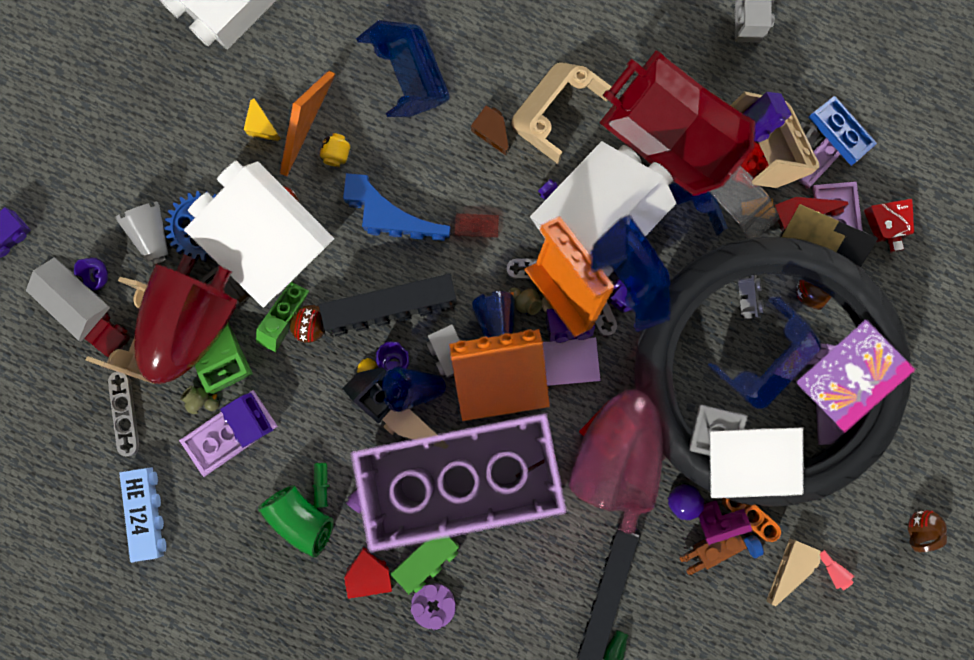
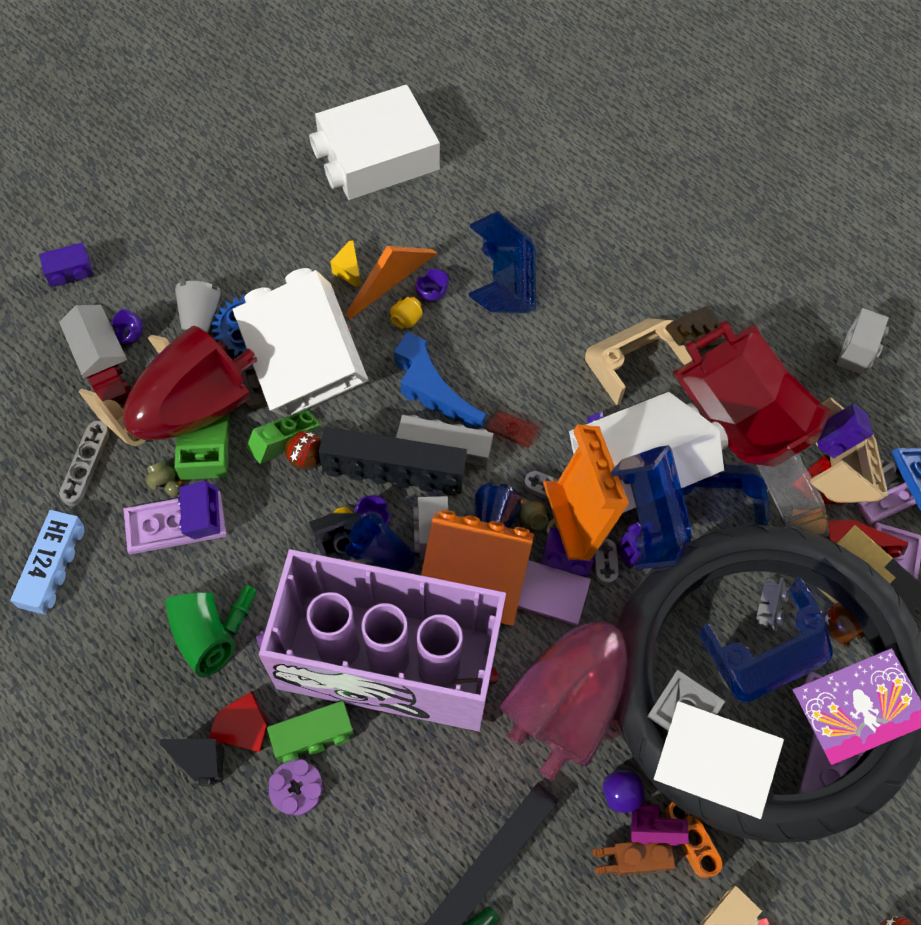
camera: 20 degrees right, 20 degrees down
reddish brown slope [471,105,508,156] -> none
blue tile [744,534,764,558] -> none
none -> black slope [160,739,225,786]
none -> light grey brick [396,415,493,467]
none -> dark purple hair [415,269,449,302]
none -> dark brown wing [665,306,726,346]

